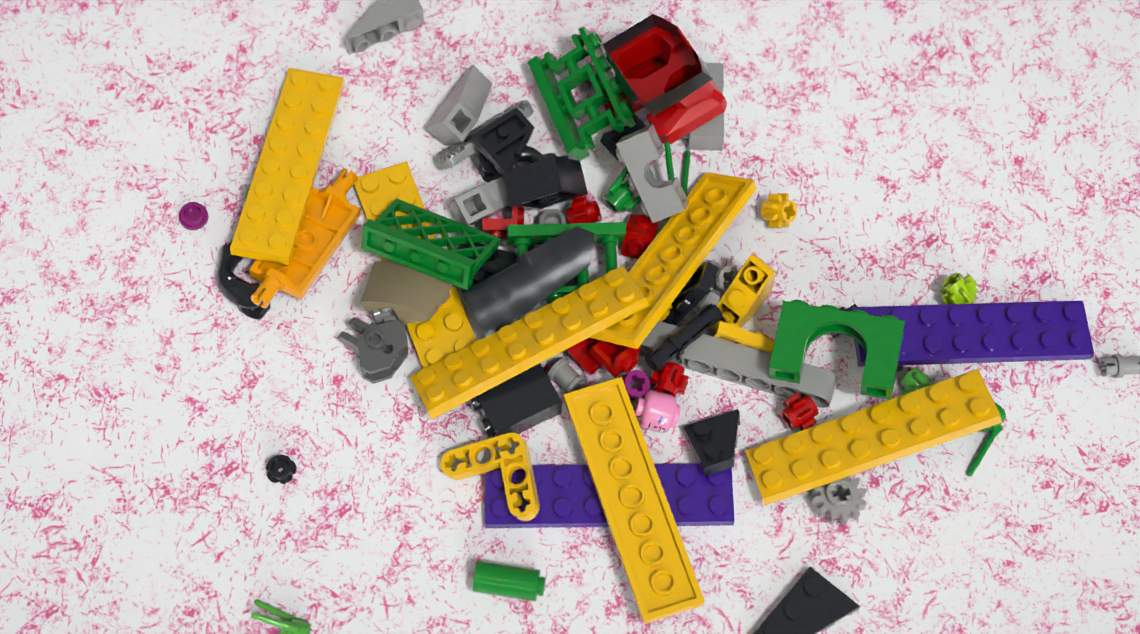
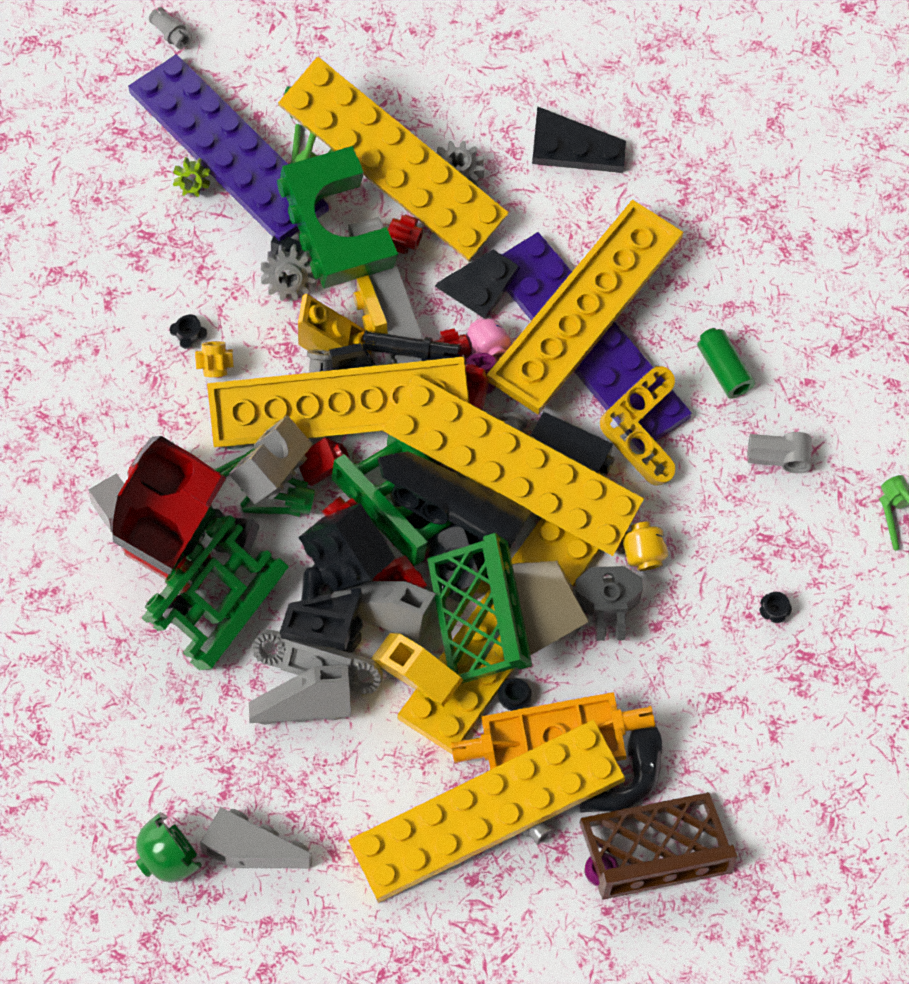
camera: 130 degrees left, 0 degrees up
none -> black plate [170,314,207,349]
none -> light grey gear [261,244,316,301]
none -> yellow slope [371,633,463,707]
none -> black plate [498,678,532,711]
none -> reddish brown fence [579,792,738,900]
none -> yellow head [623,521,668,571]
none -> light grey piece [747,432,812,473]

